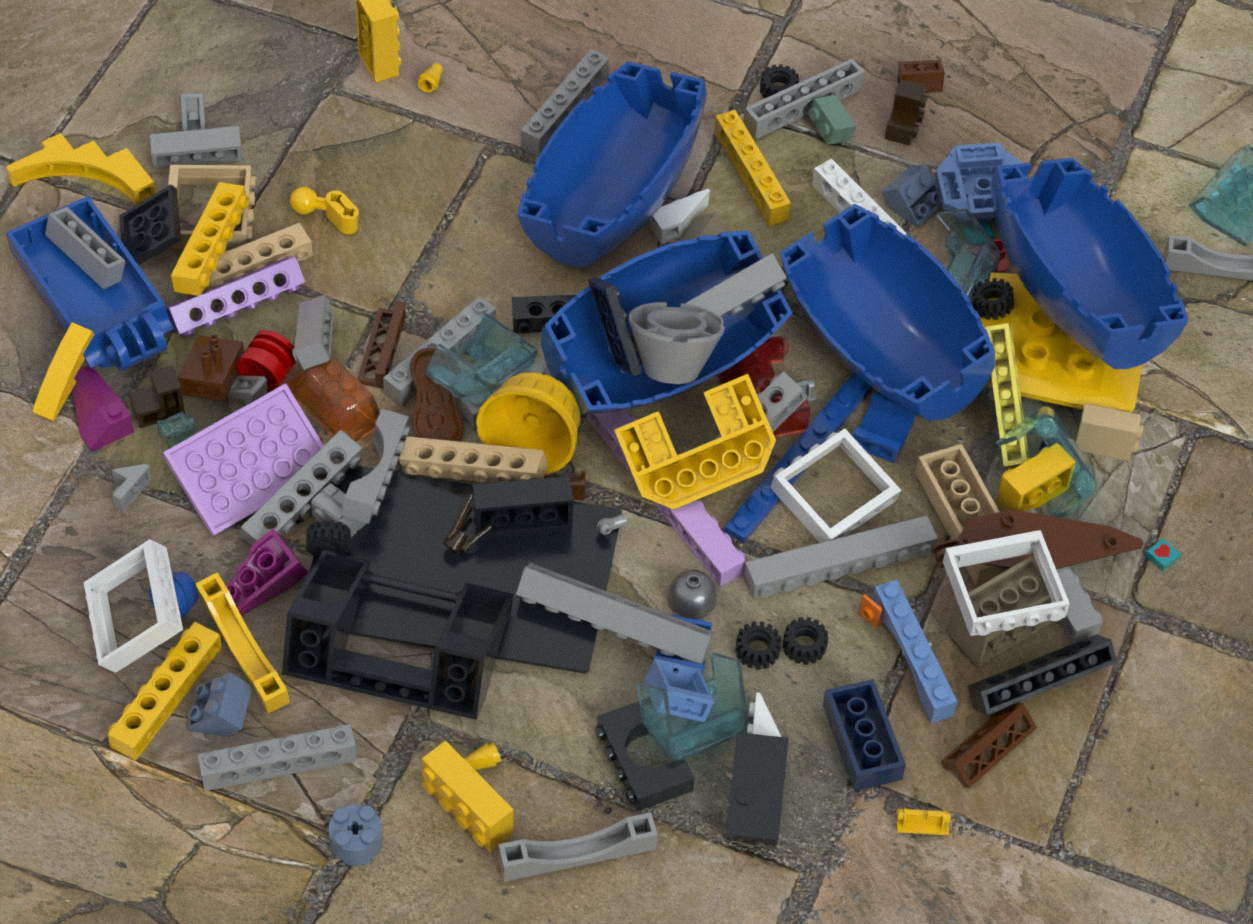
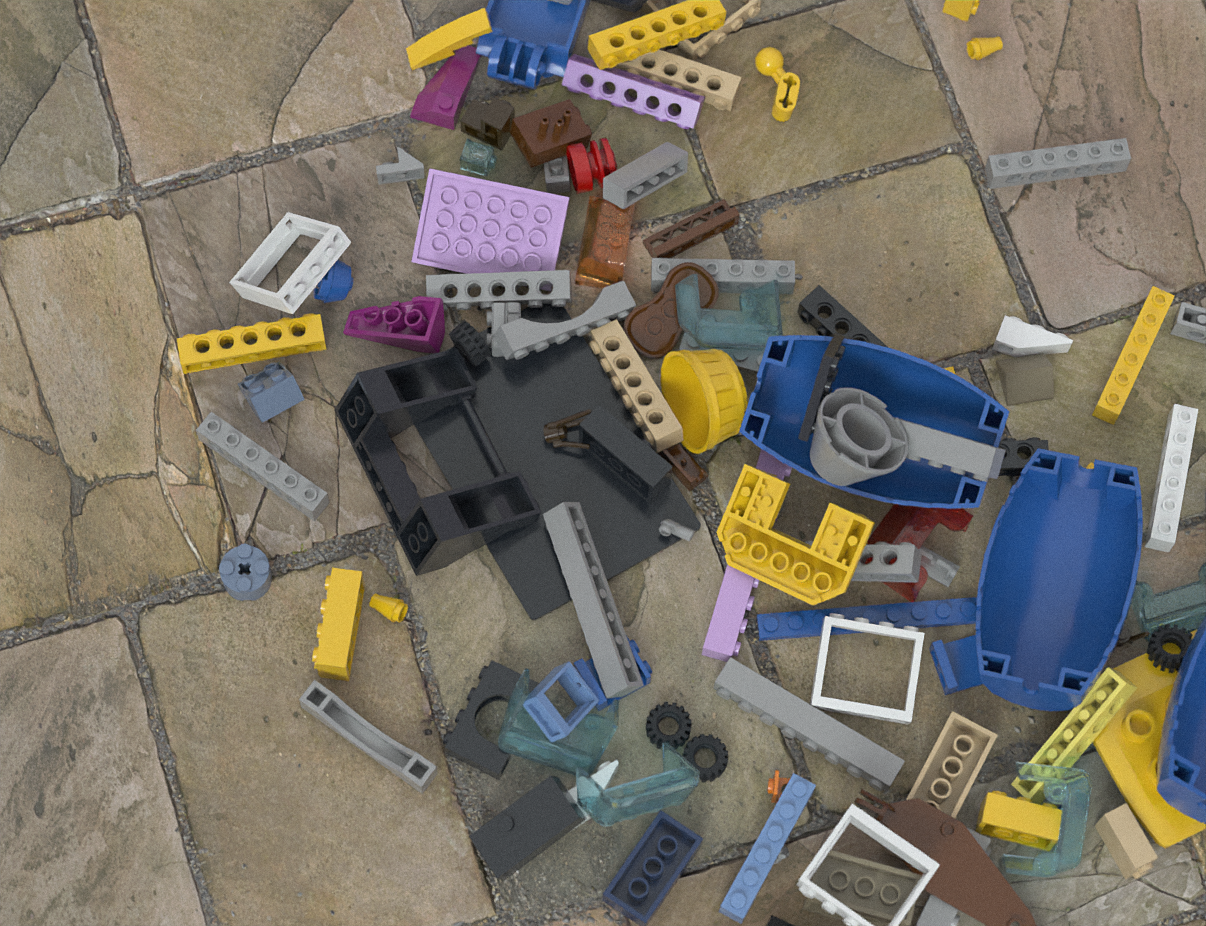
camera: 50 degrees right, 15 degrees up
yellow arch [195,572,290,714] -> none
blue windscreen [517,61,707,268] -> none
flat silver cylinder [668,569,717,619] -> none
none -> clear light blue windscreen [576,742,700,826]

